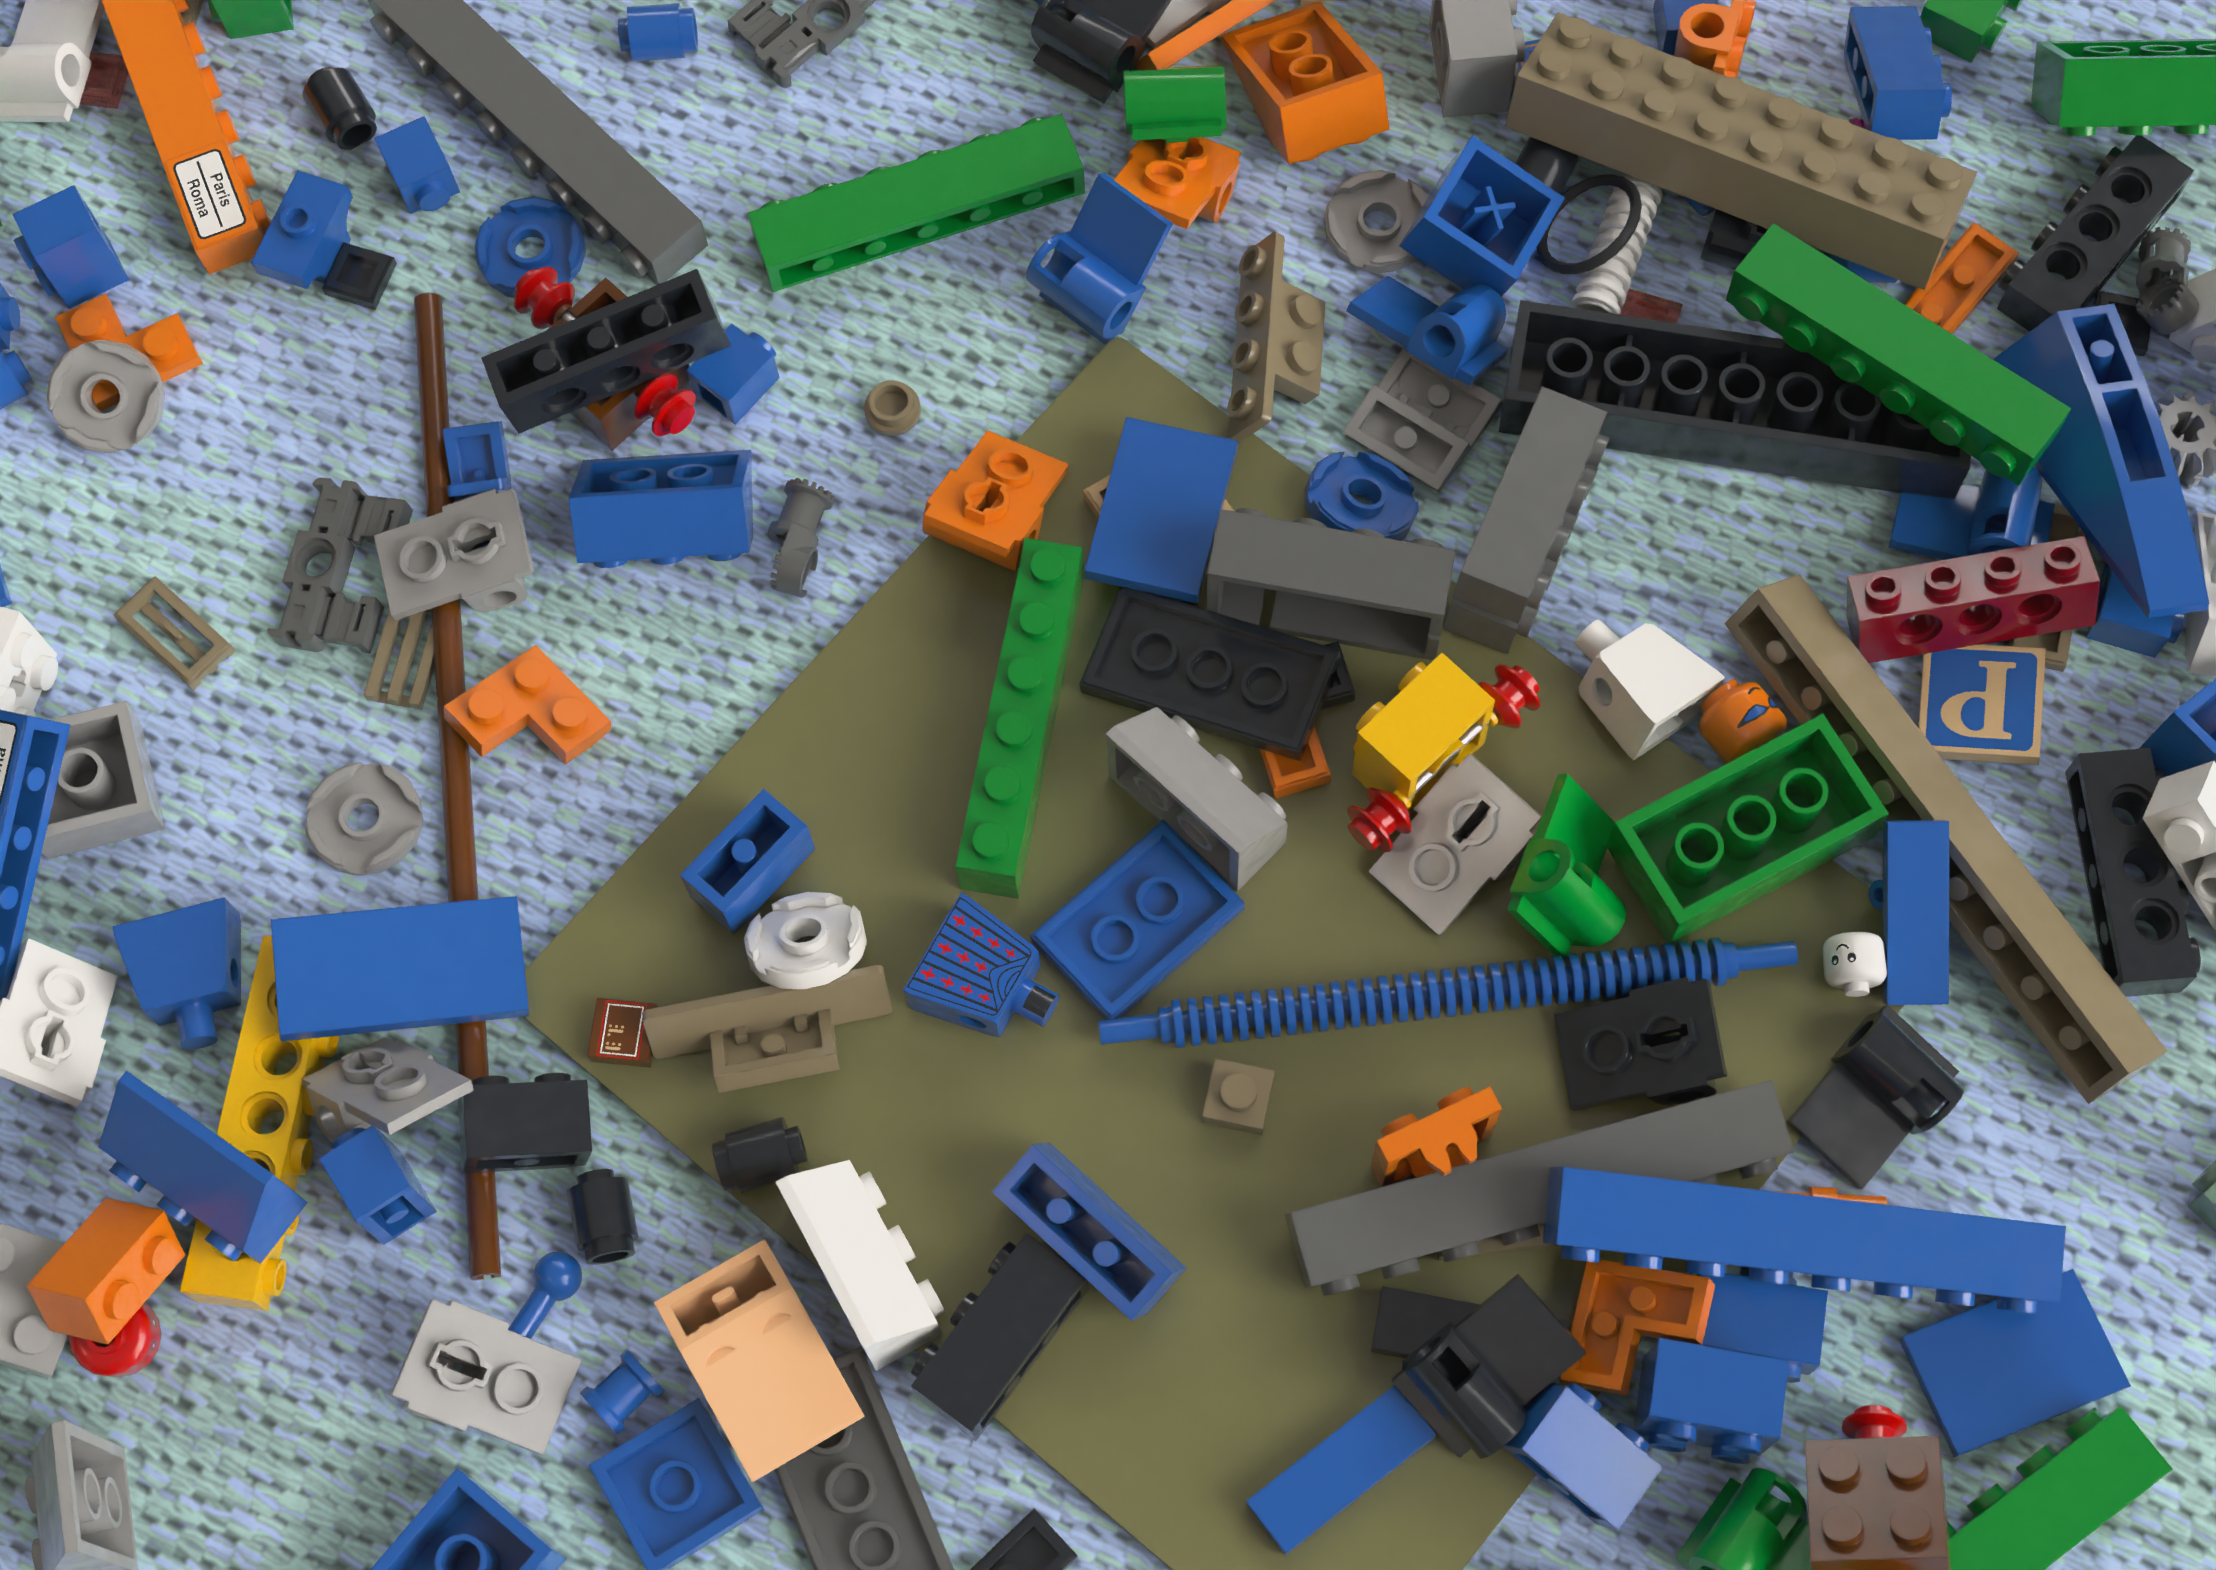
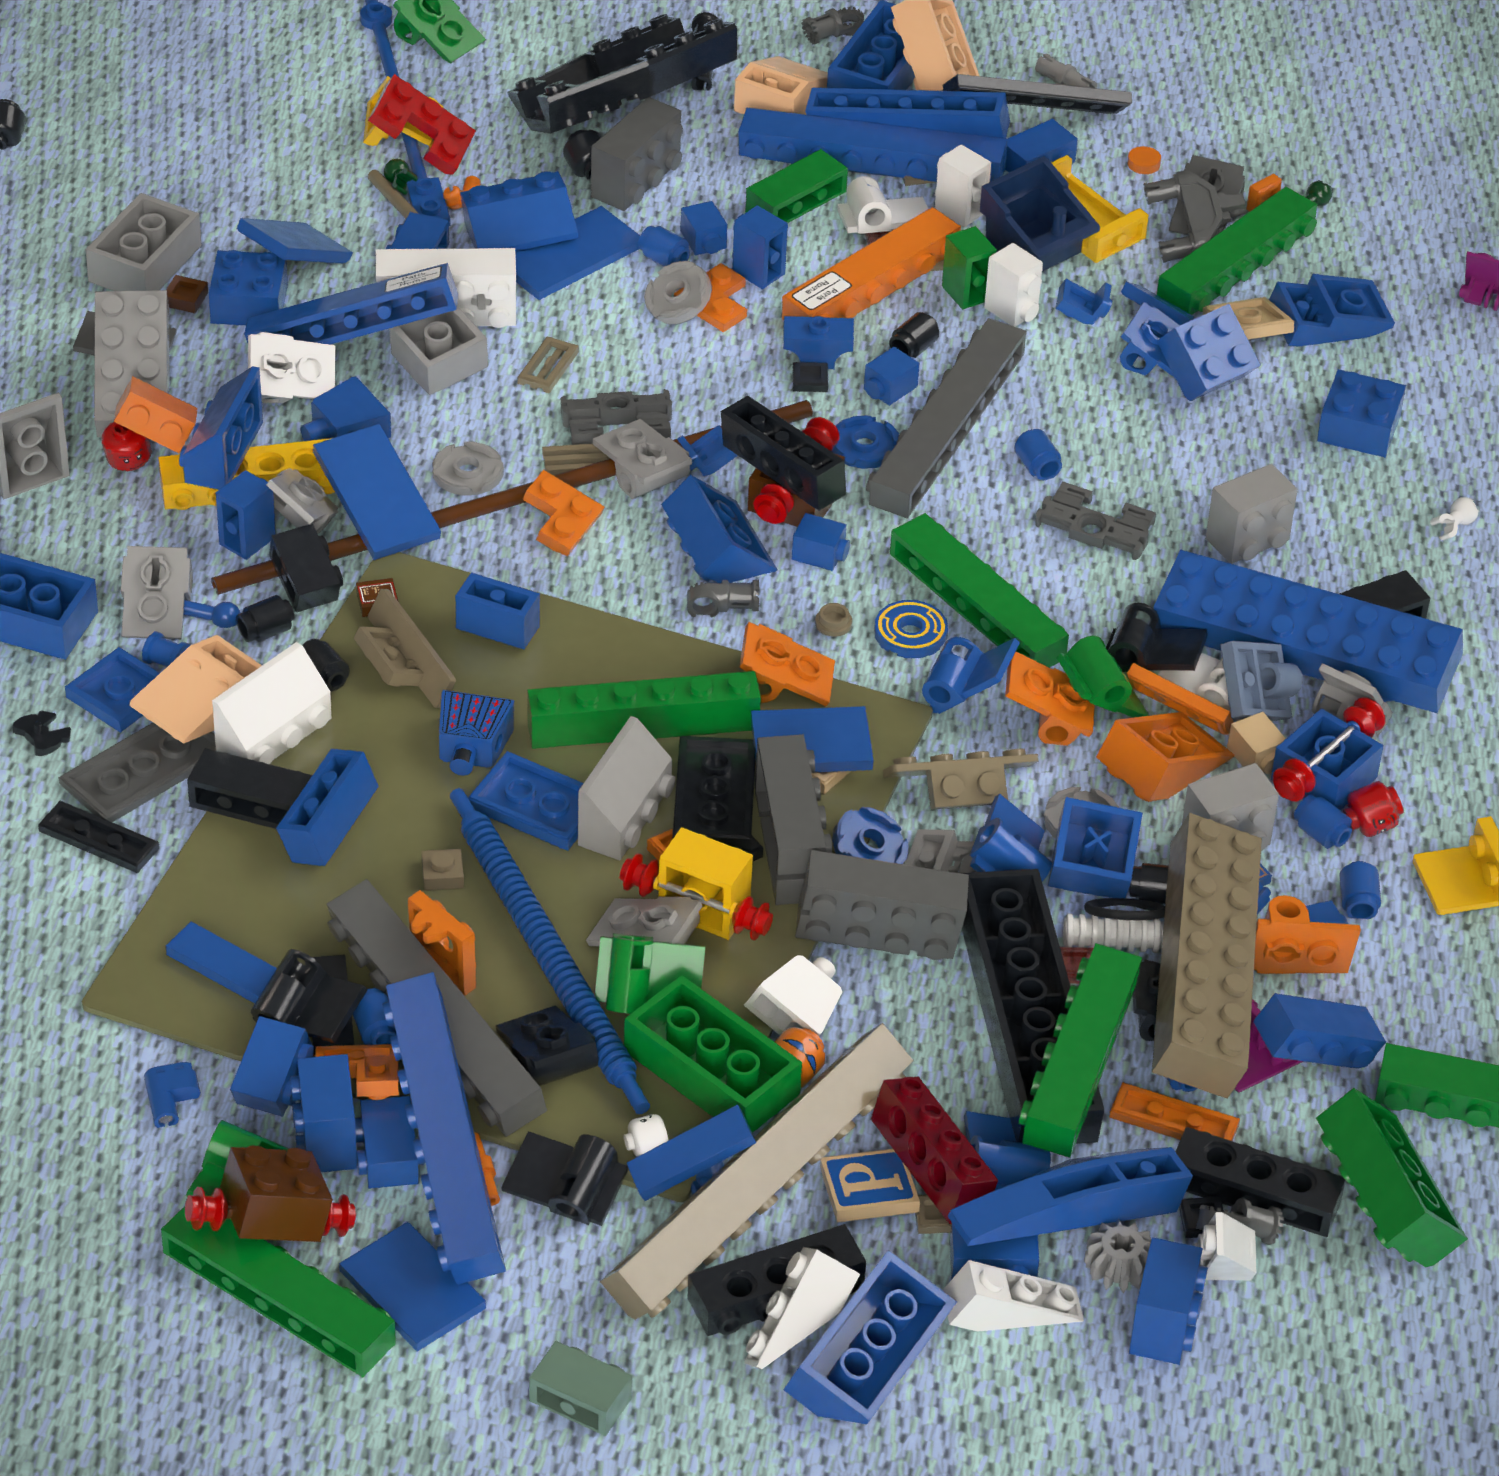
camera: 65 degrees right, 25 degrees down
white tile [744,892,867,989] -> none
none -> blue brick [352,988,397,1045]
none -> blue tile [874,600,948,658]

